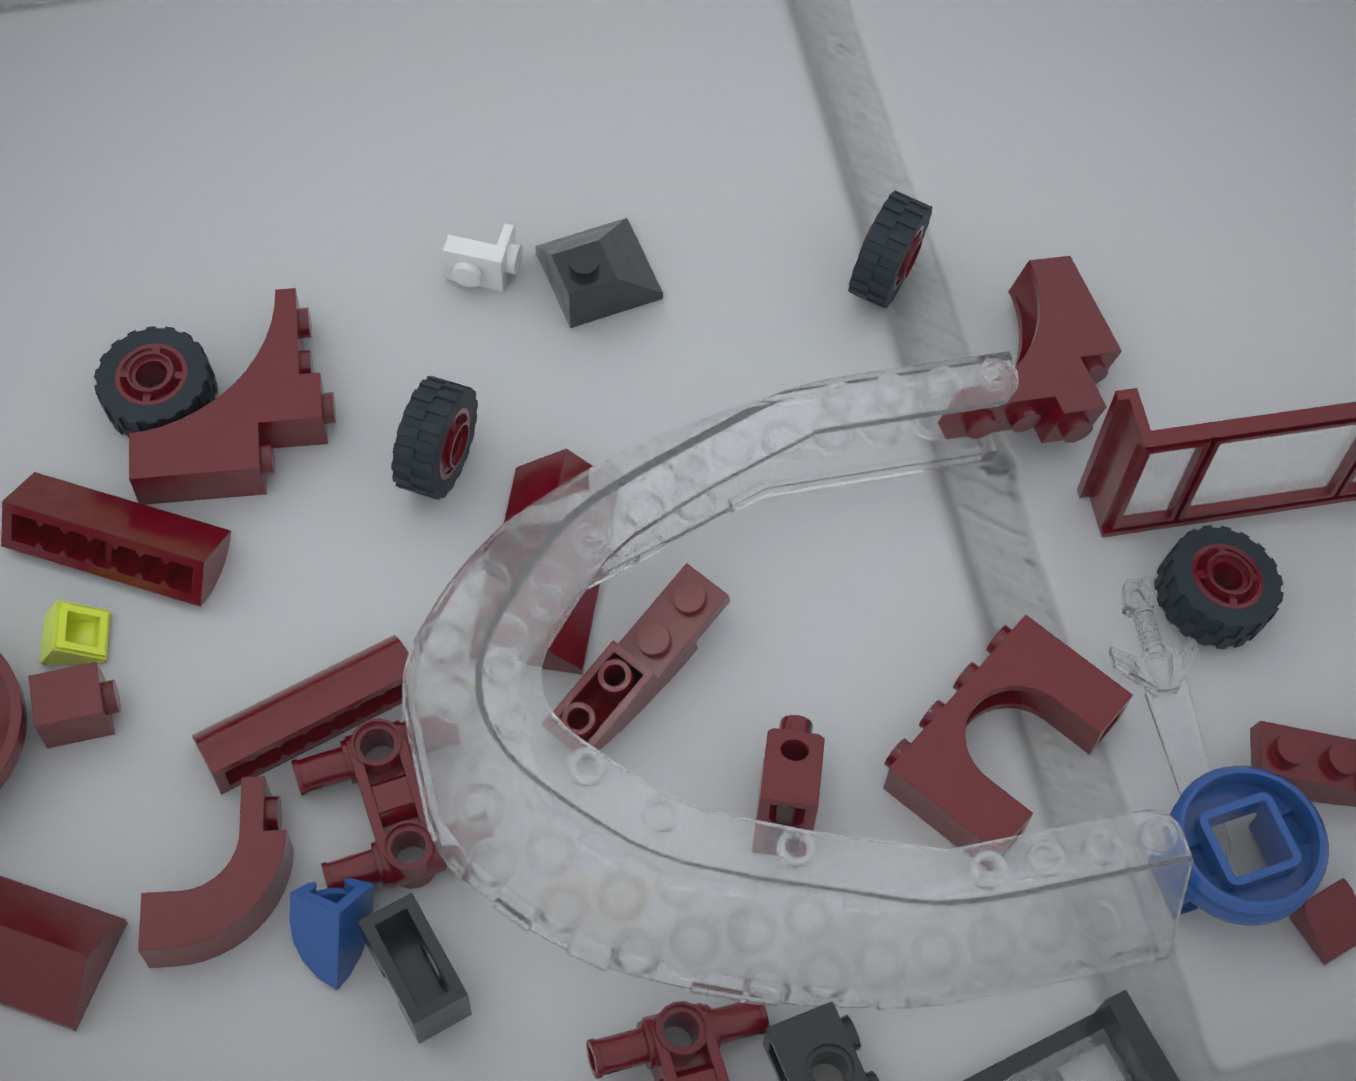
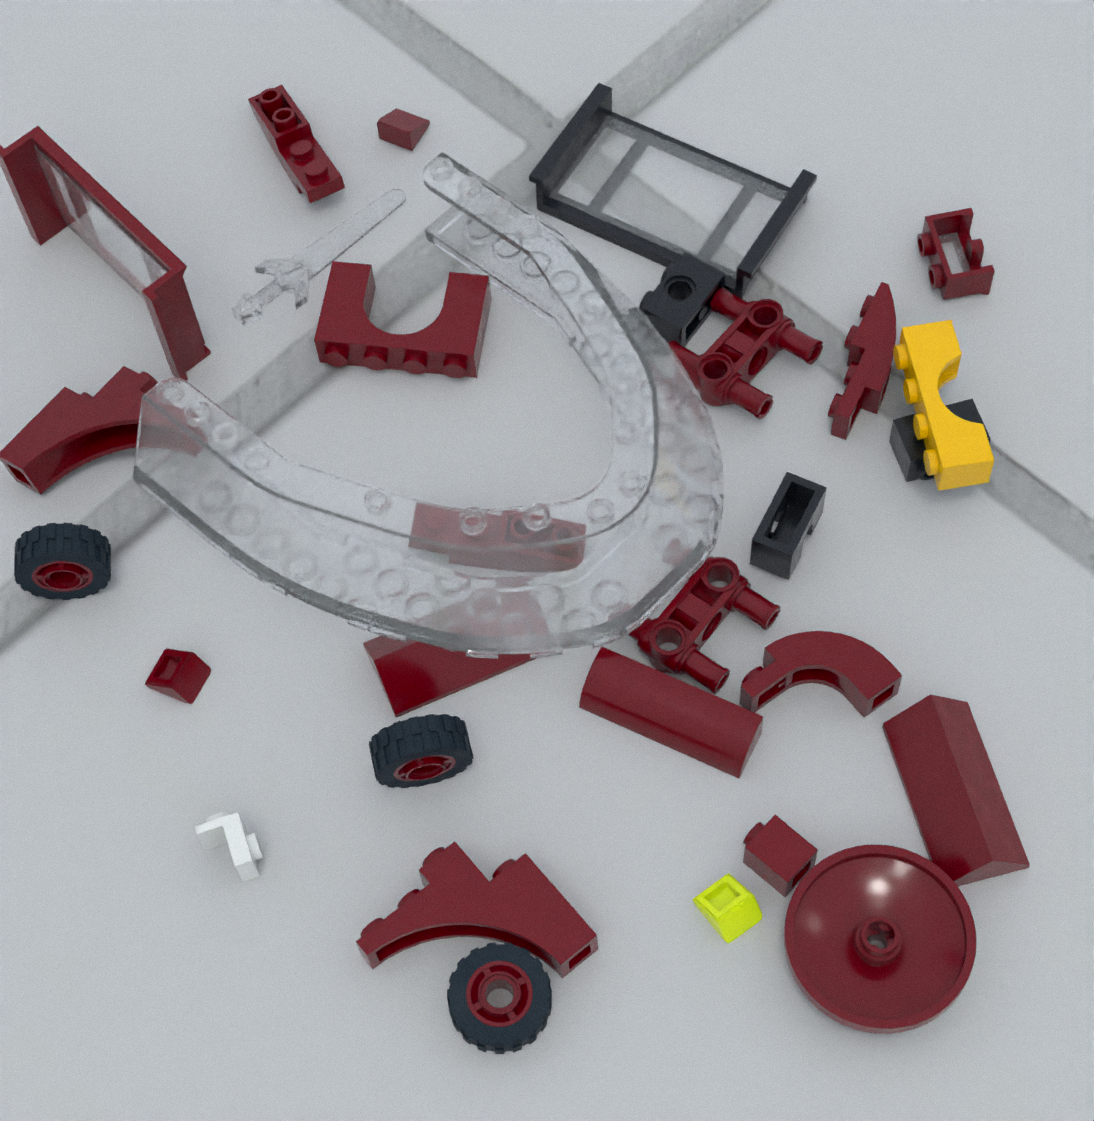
camera: 115 degrees left, 0 degrees up
dark red brick [1,472,232,607] -> none
blue brick [290,878,374,990] -> none
black slope [535,218,663,328] -> none
dark red torso [751,715,825,862] -> none
blue piece [1146,766,1329,926] -> none
black wheel [1154,525,1284,649] -> none
none -> dark red slope [145,648,211,704]

